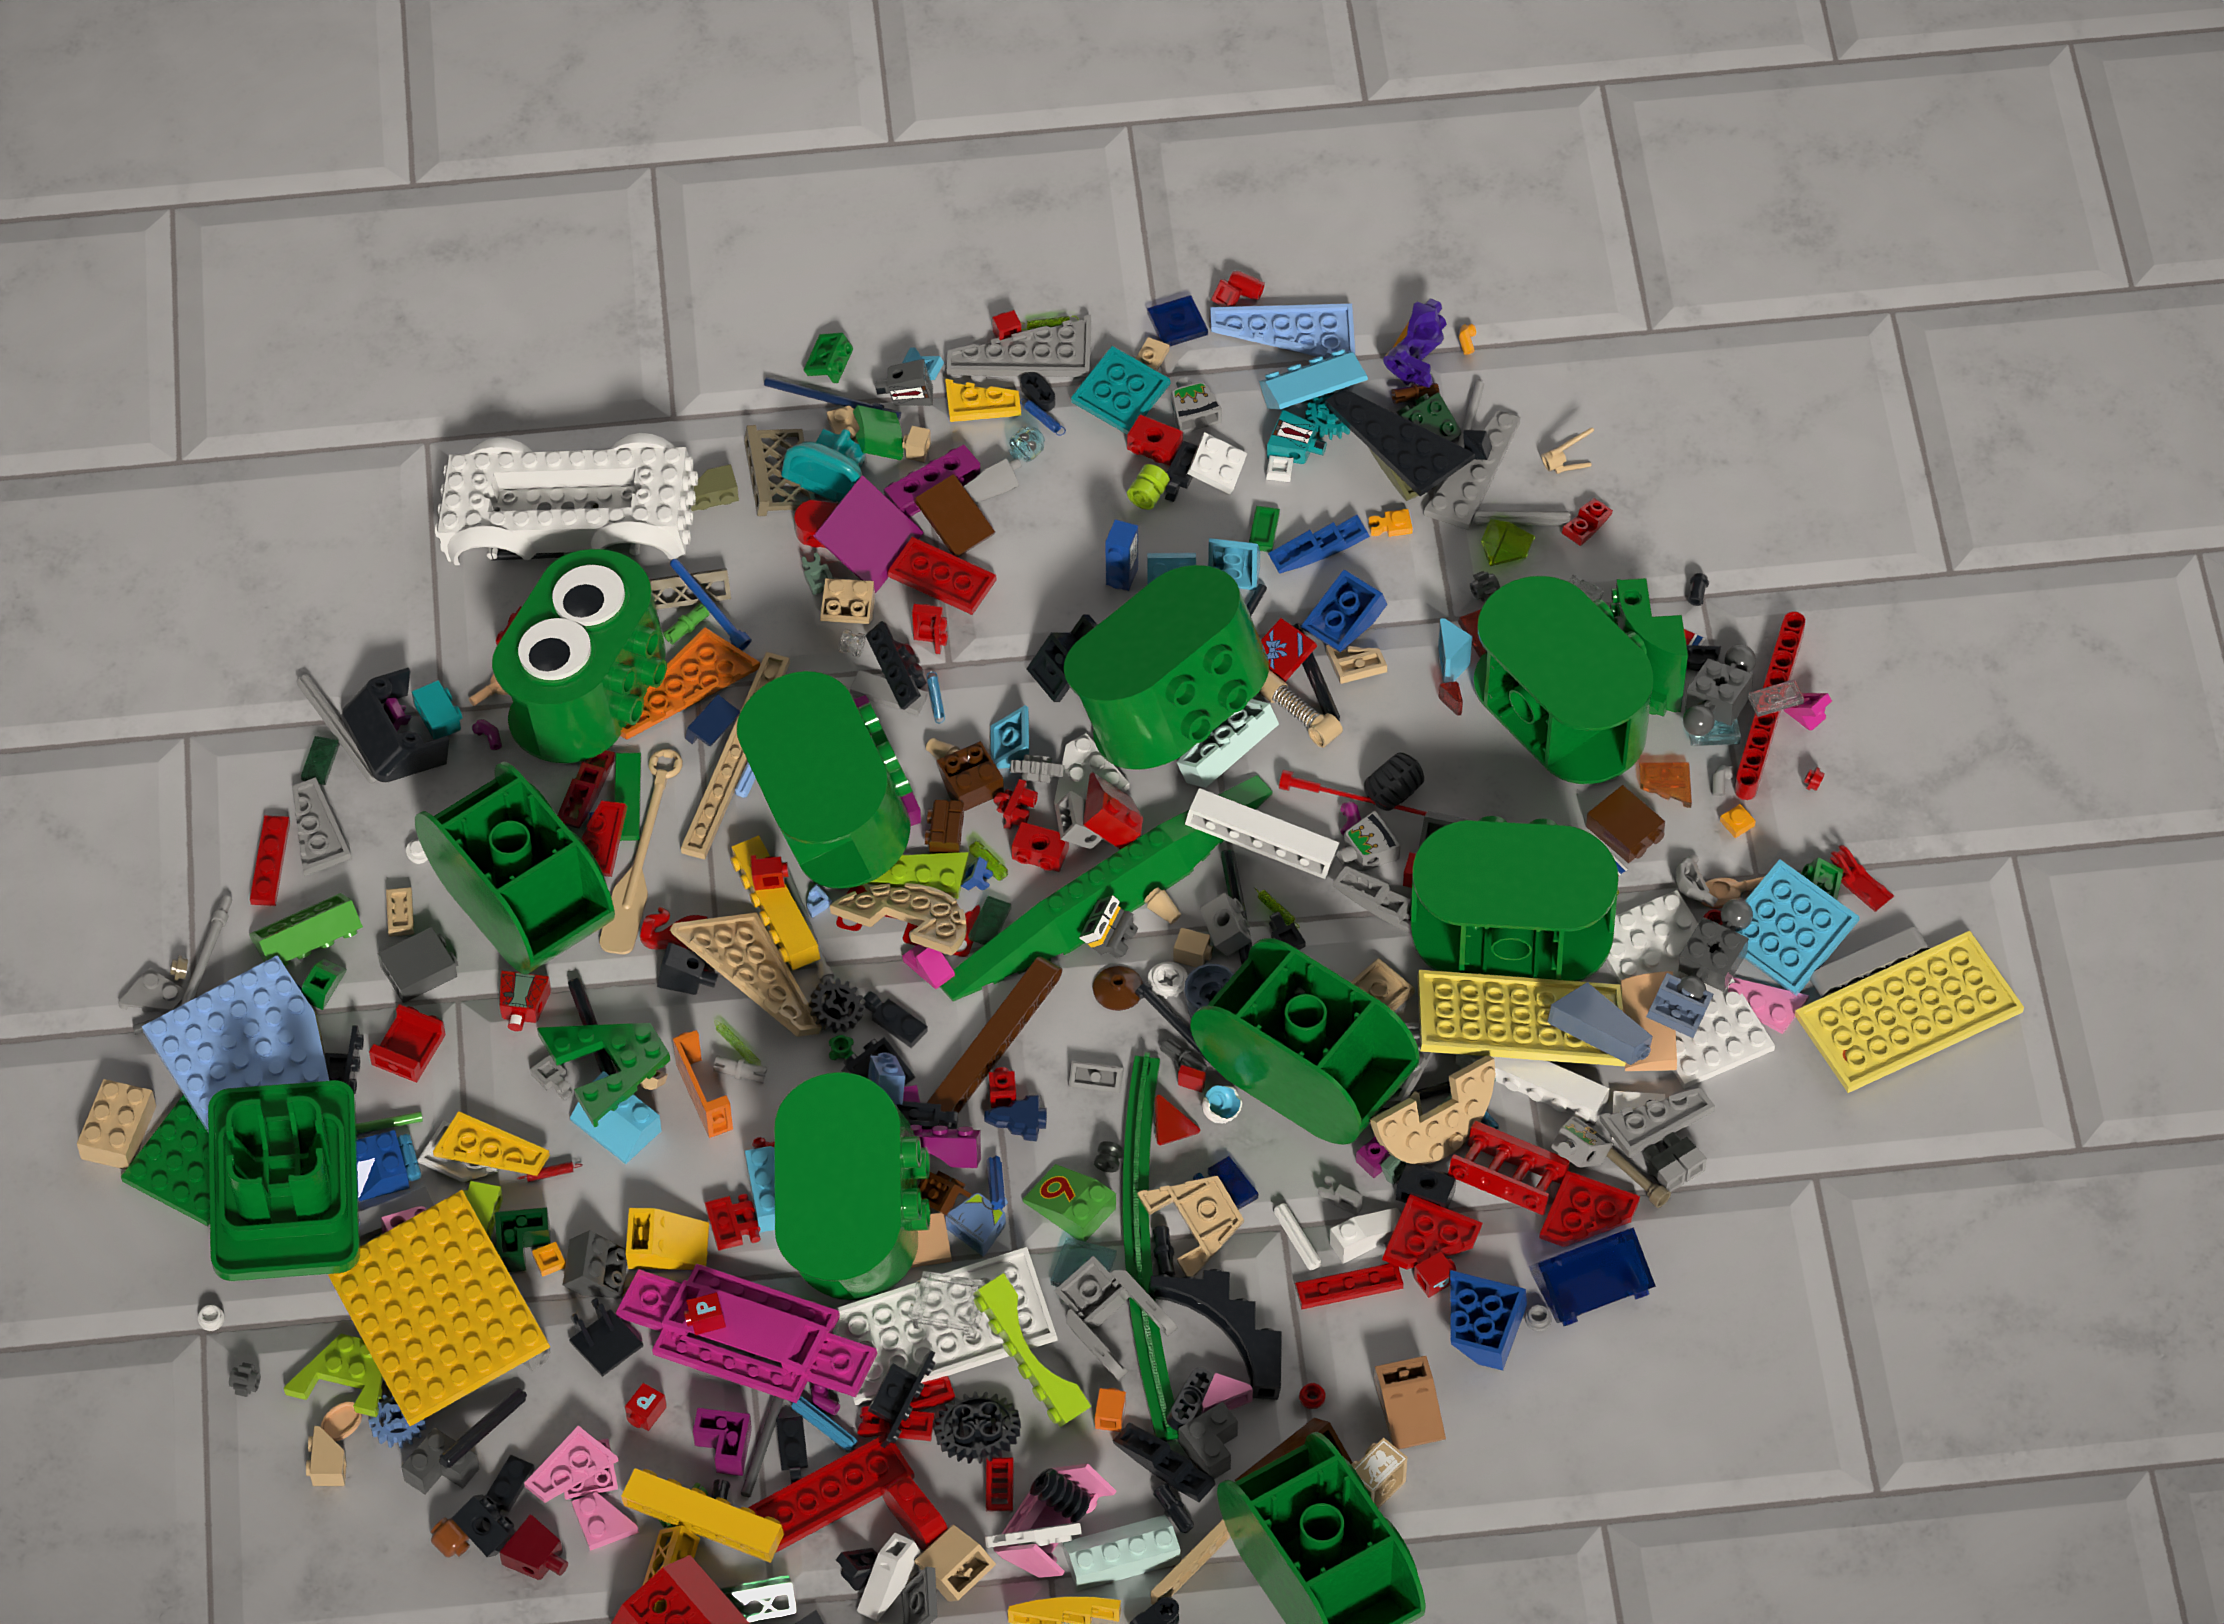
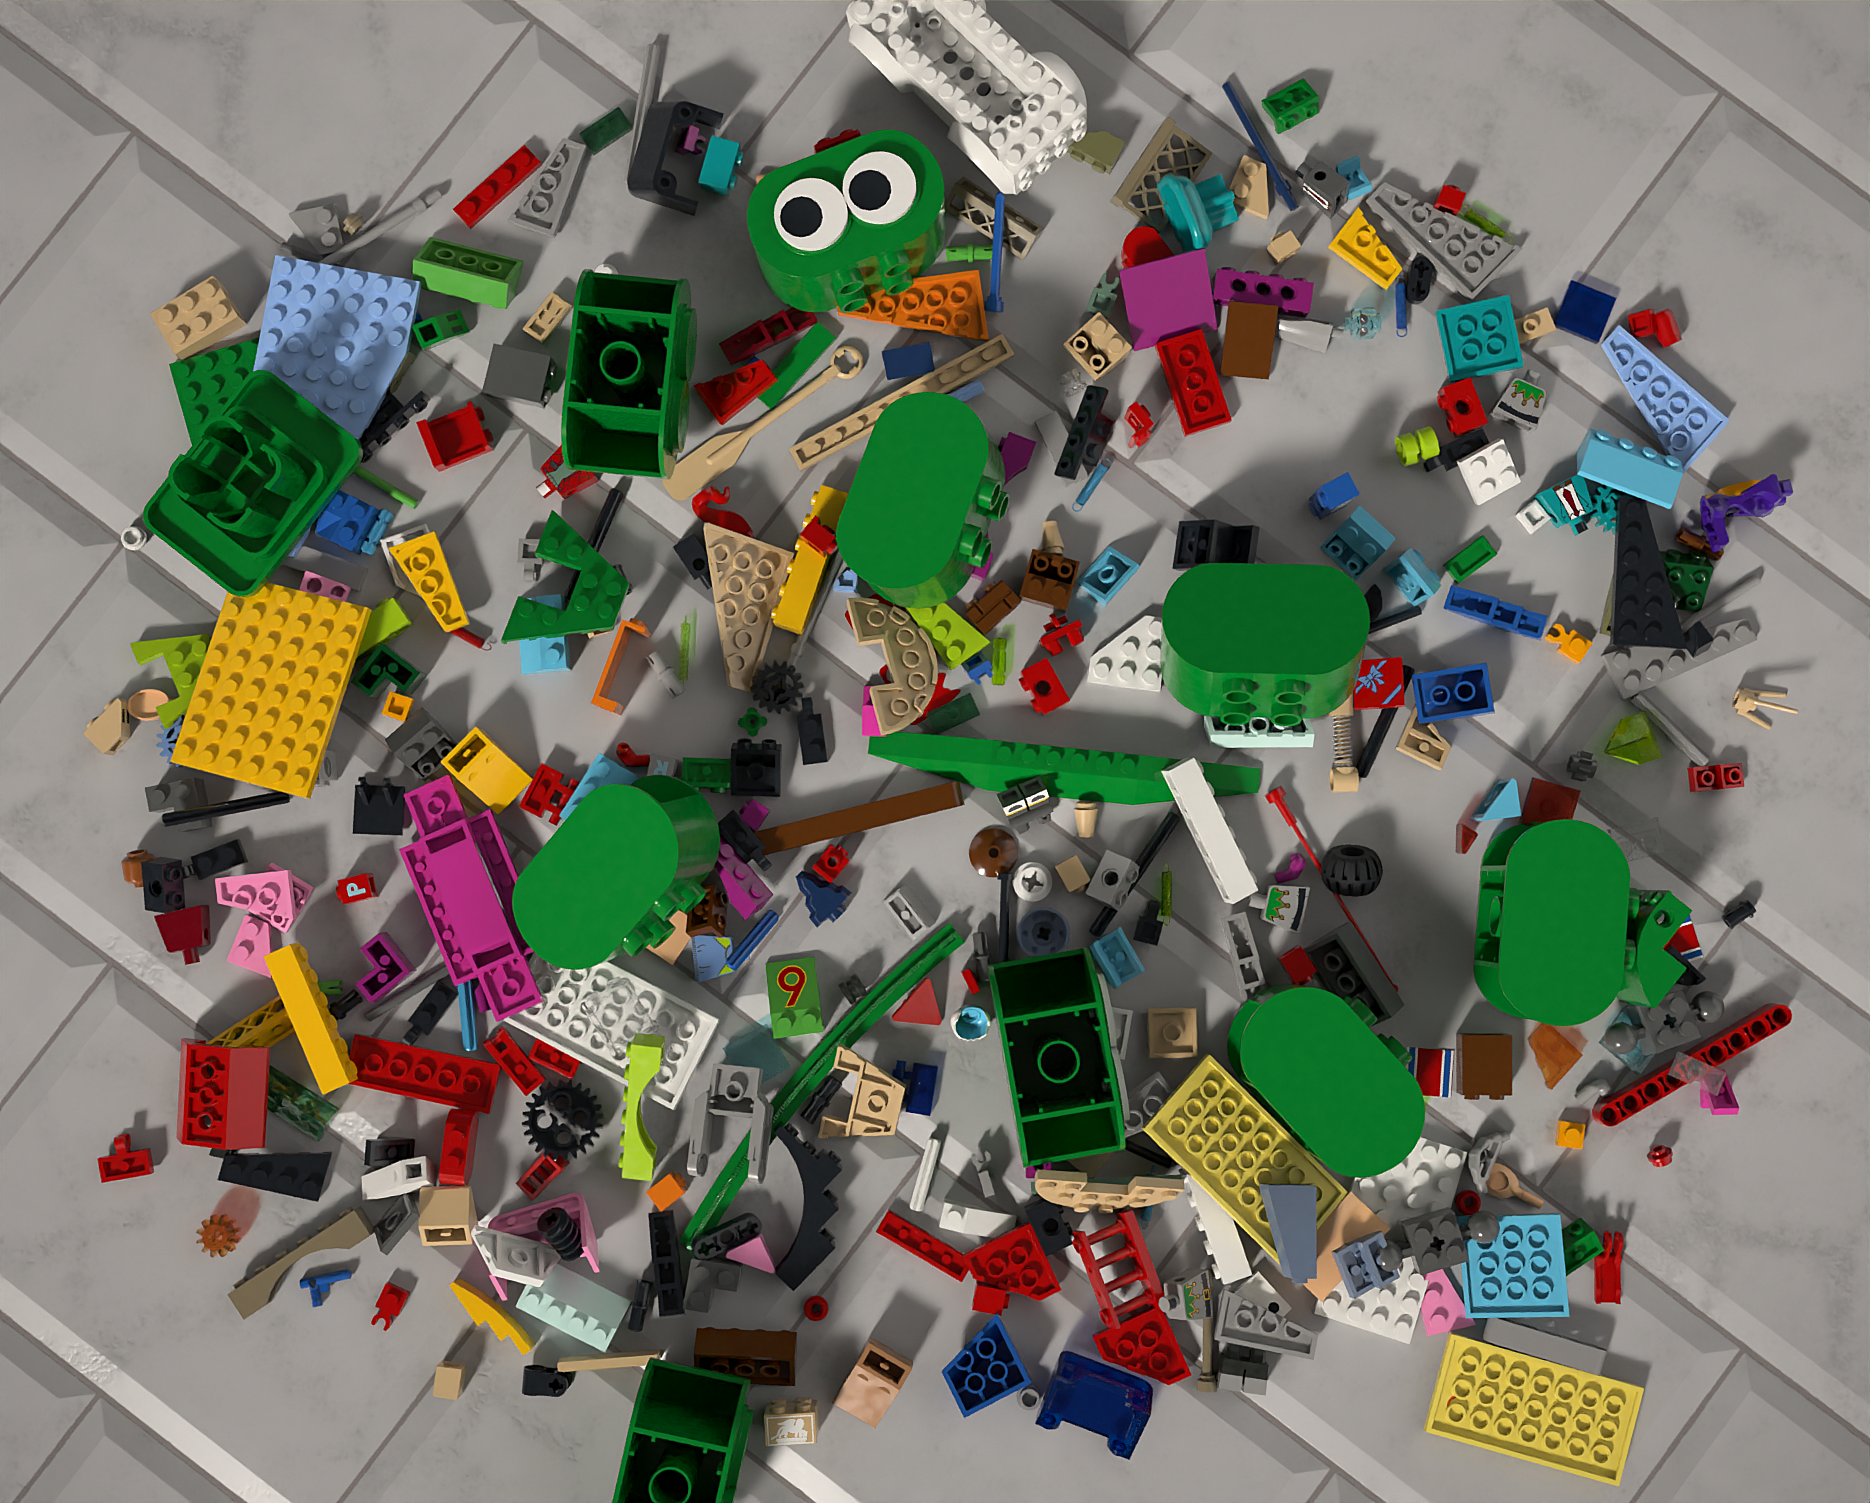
camera: 40 degrees right, 30 degrees up
dark grey gear [229,1362,261,1397] -> none
magenta arm [472,719,502,750] -> none
red brick [684,1292,726,1335] -> none
green slope [853,405,904,460] -> none
medium blue brick [868,1053,905,1104] -> none
black bracket [868,1350,936,1448] -> none
light grey gear [1010,755,1064,783] -> none
light grey torso [1055,791,1108,849] -> none
red slope [1083,772,1143,850] -> none
light orange arm [1459,324,1476,355] -> none

